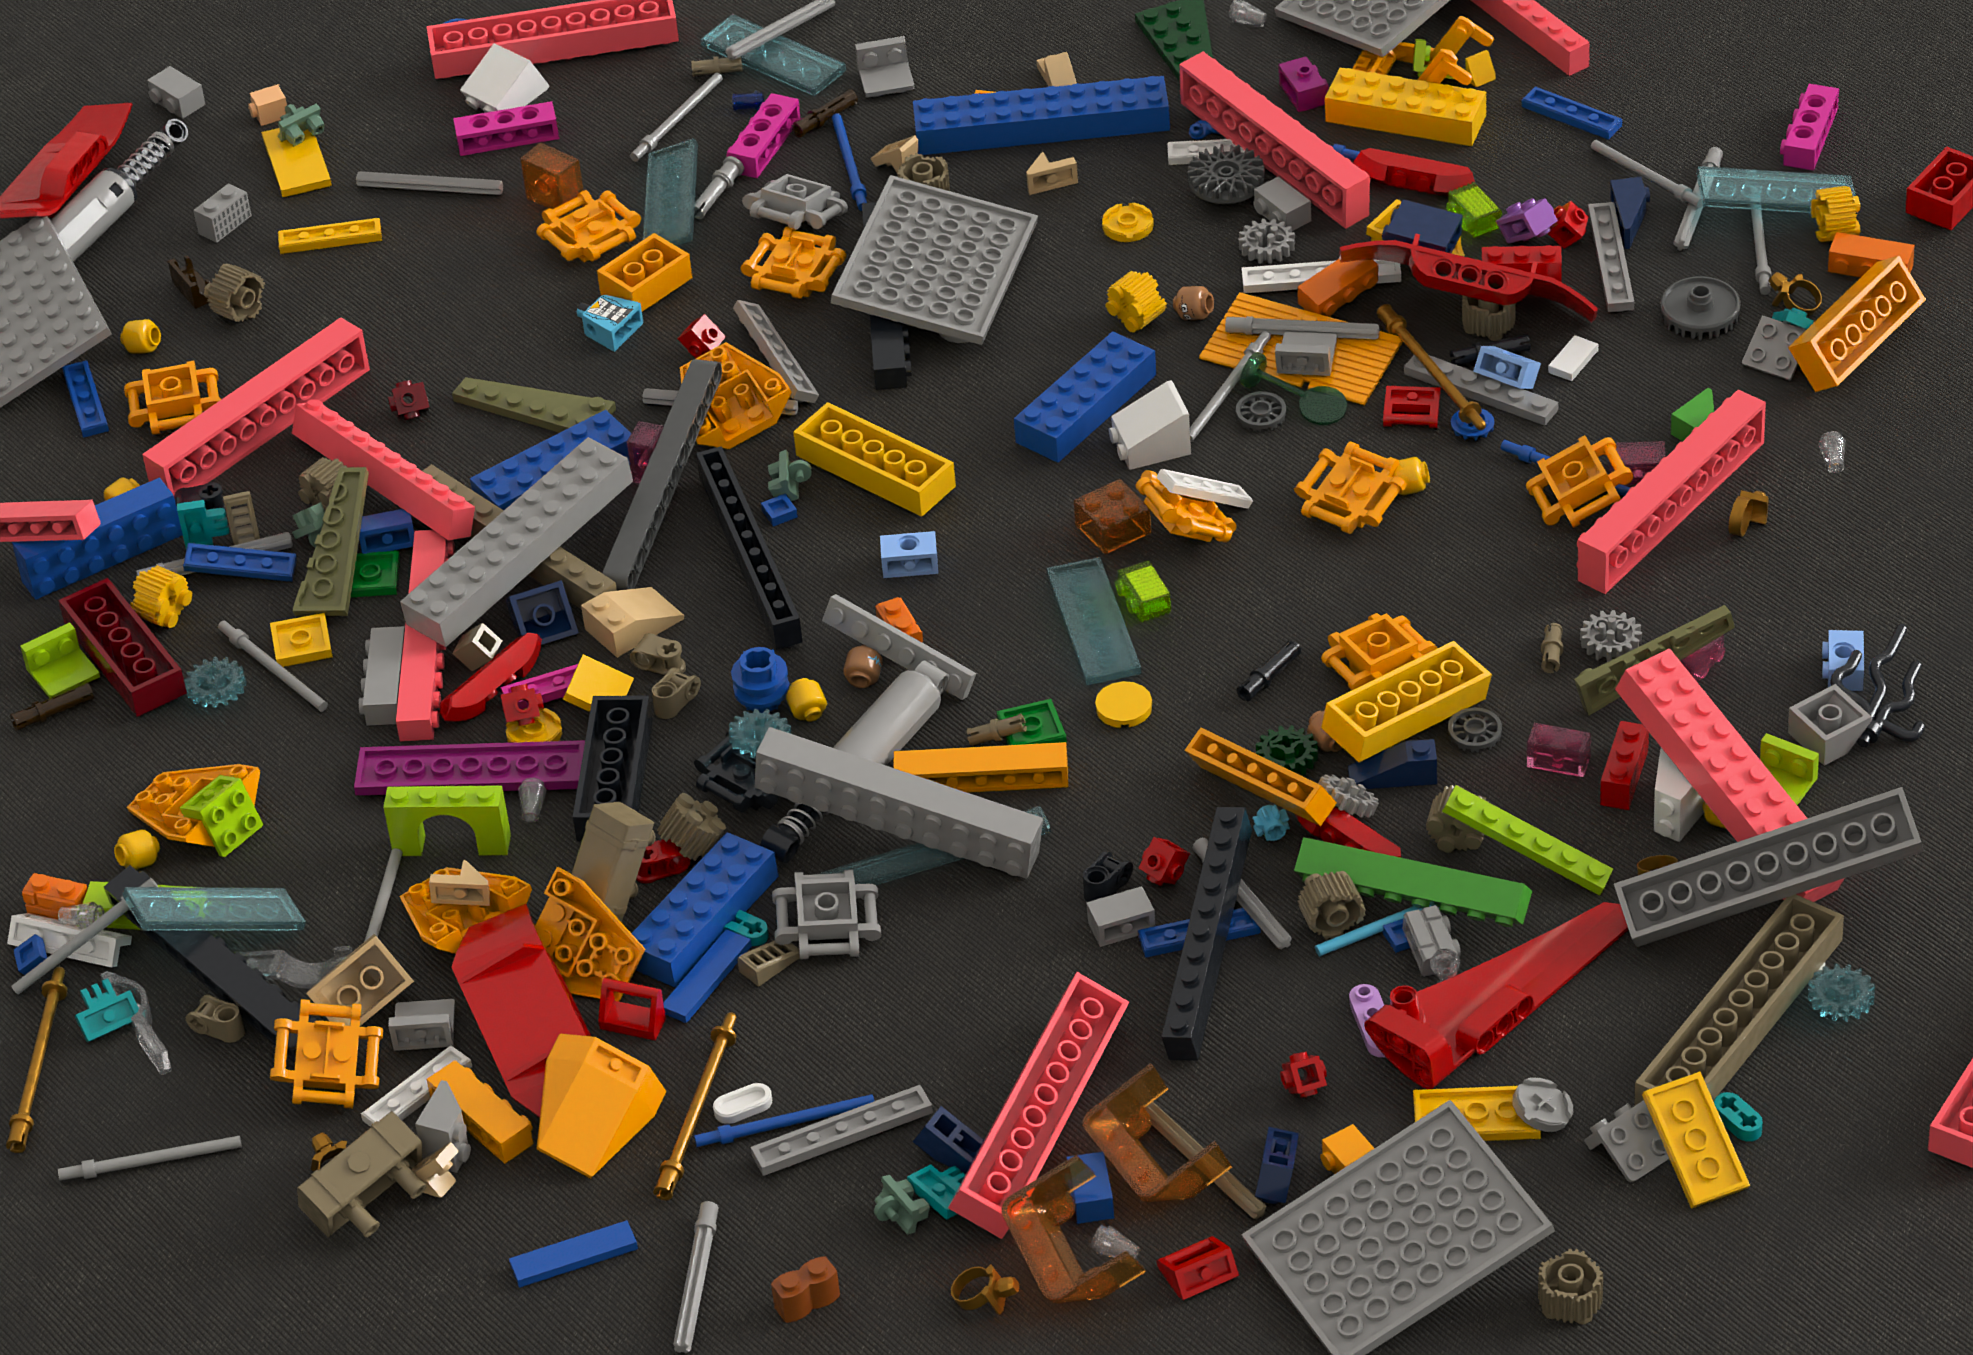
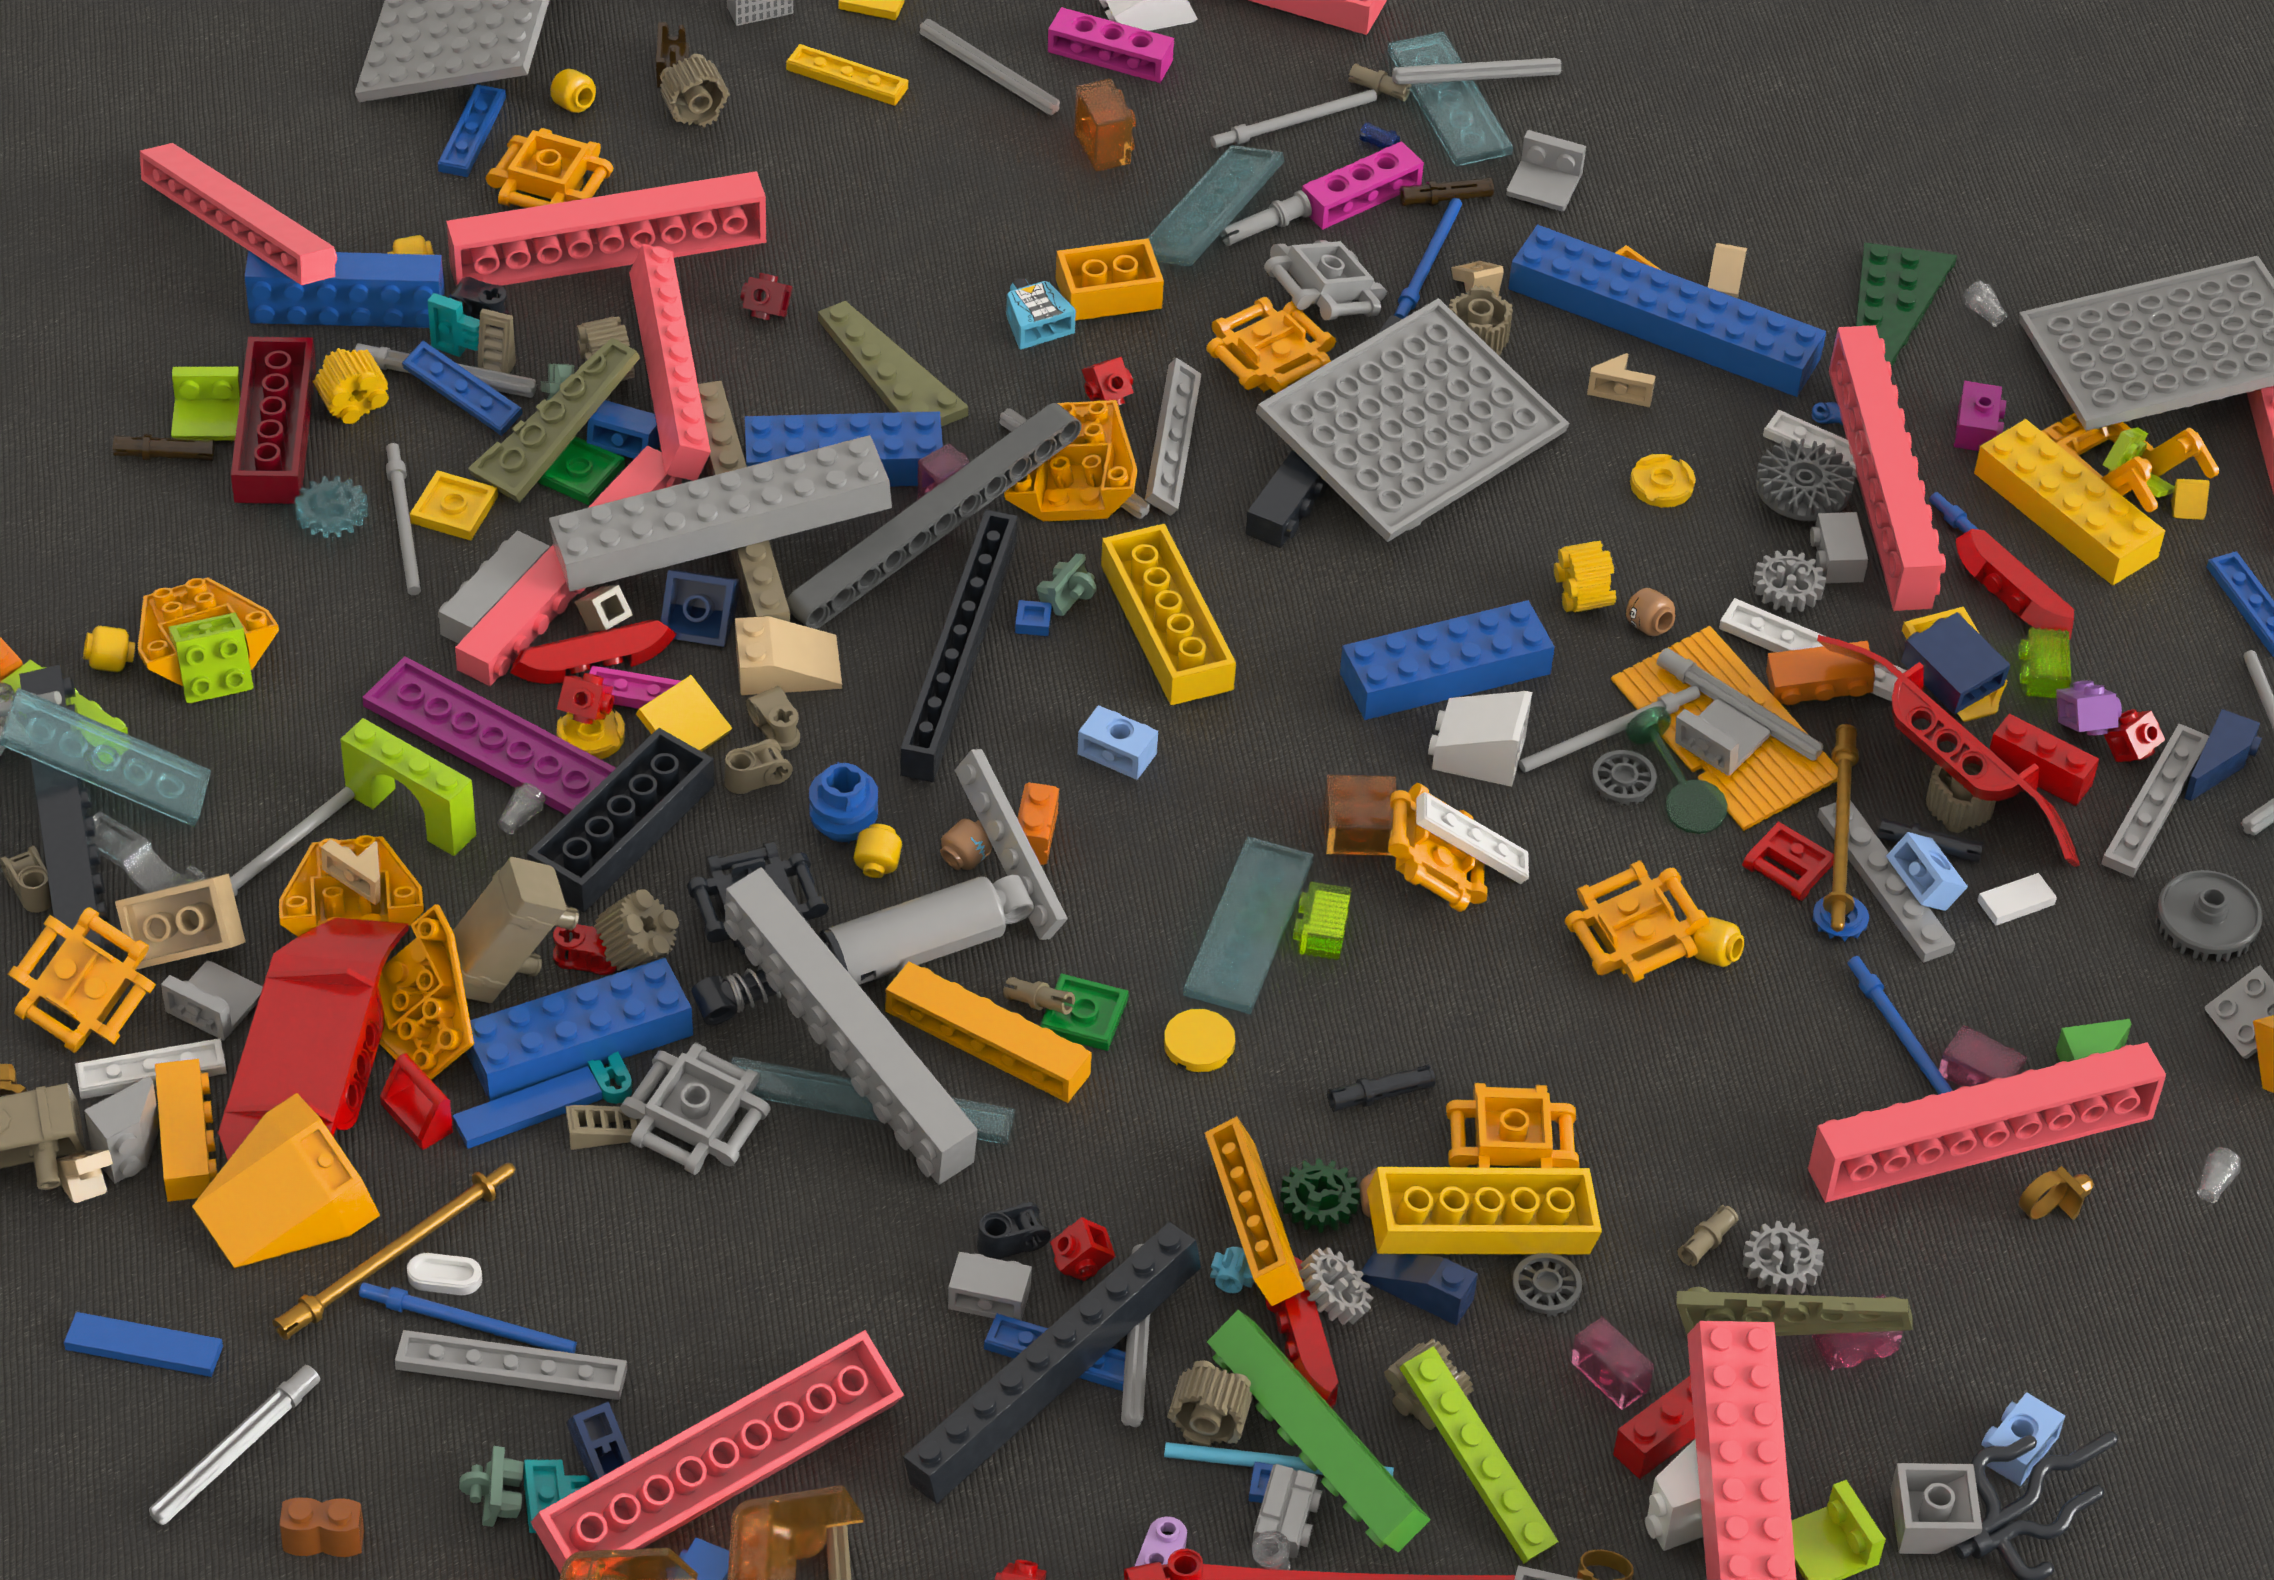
camera: 25 degrees right, 5 degrees up
light orange brick [536,190,641,262] -> none
clear light blue gear [729,709,791,758] -> none
light orange brick [1526,435,1633,528] -> none

